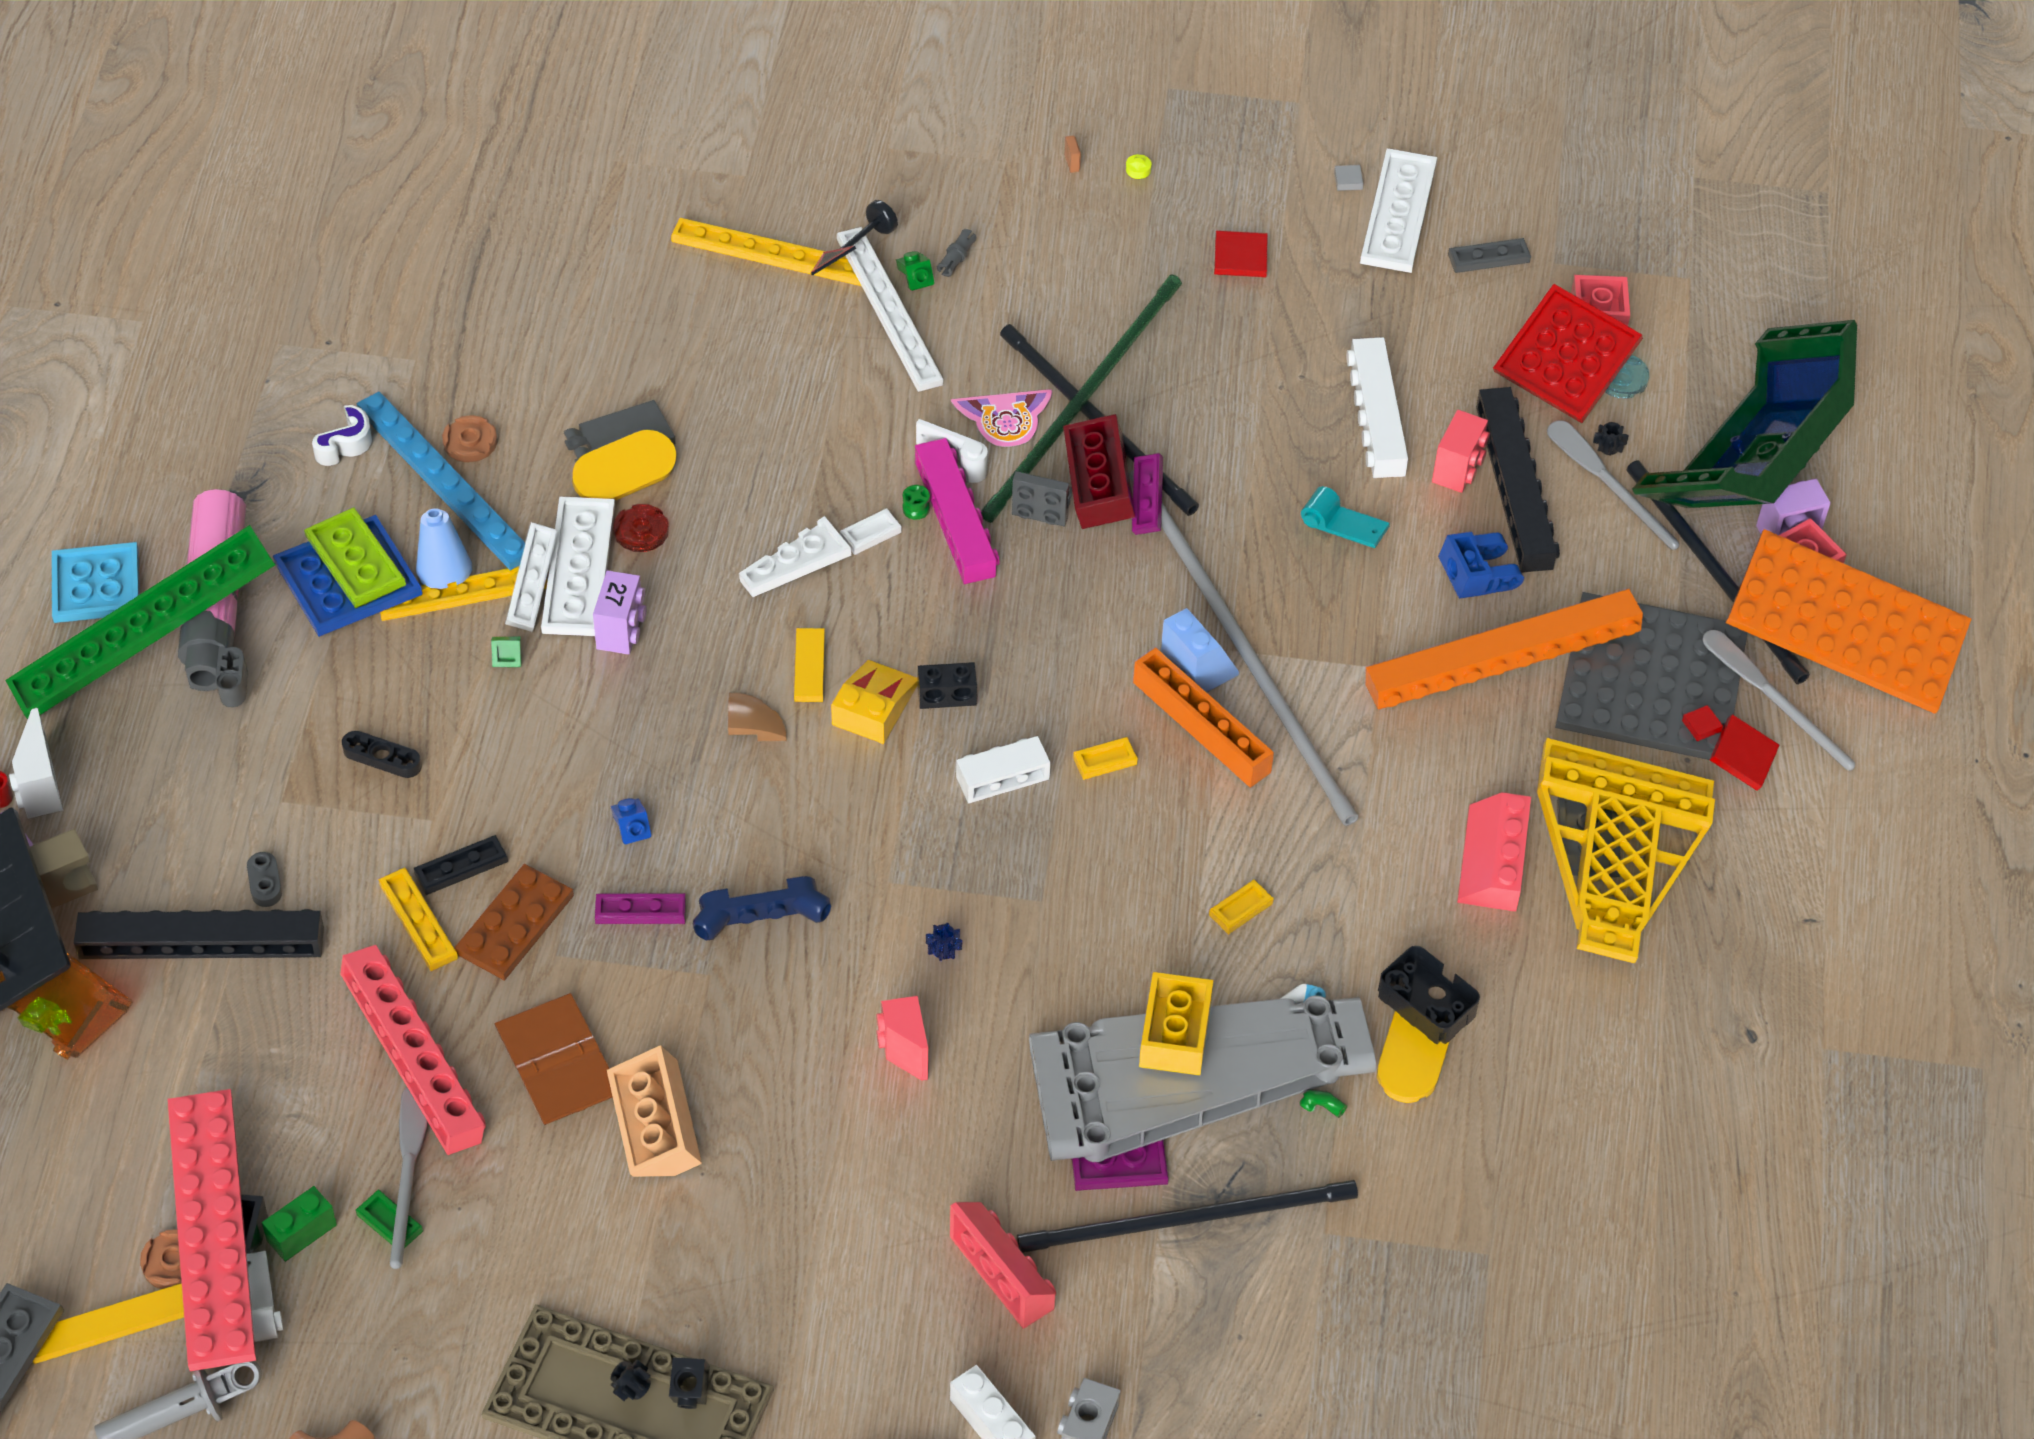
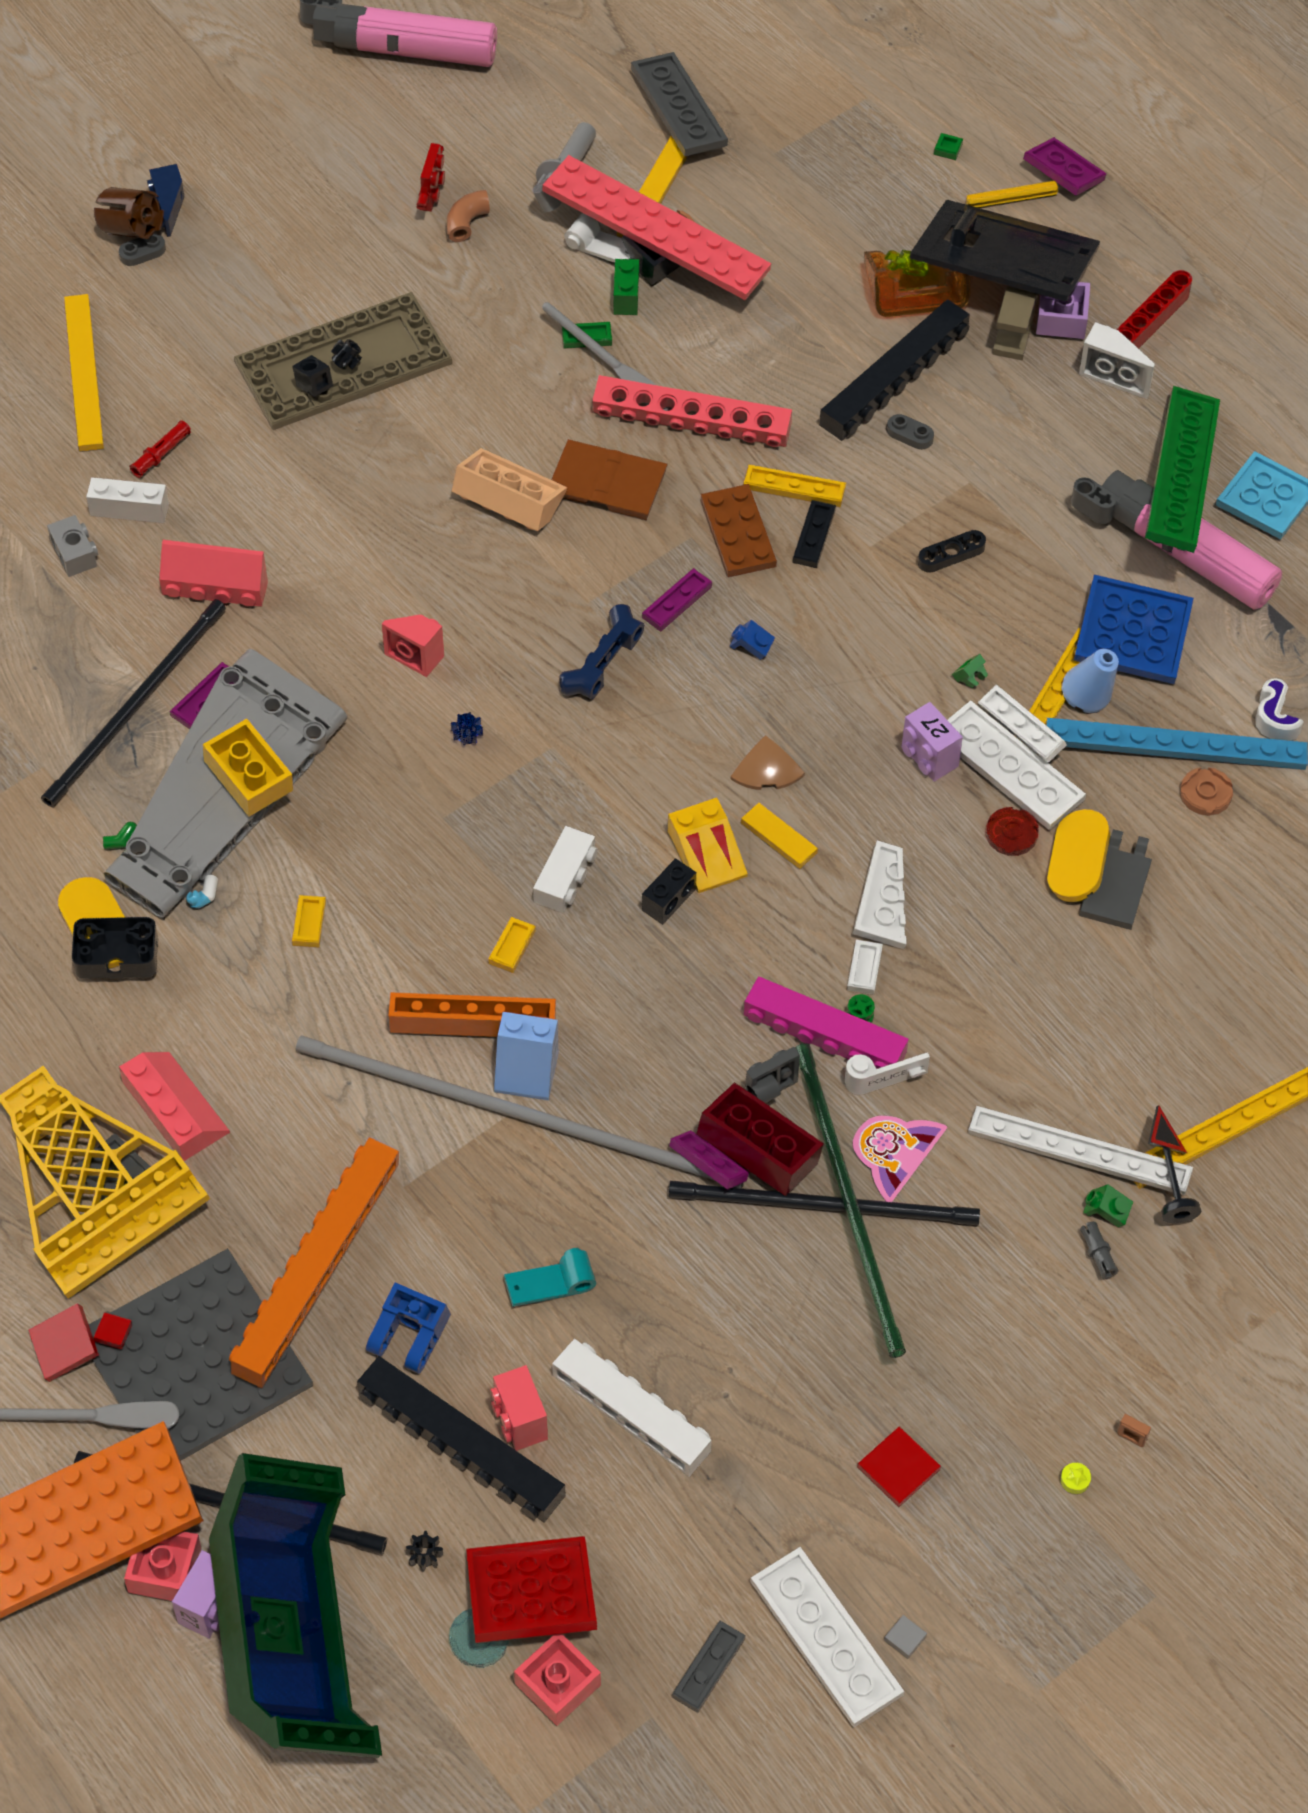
camera: 135 degrees right, 5 degrees up
lime tile [304,507,406,609] -> none
light grey piece [1547,420,1679,550] -> none

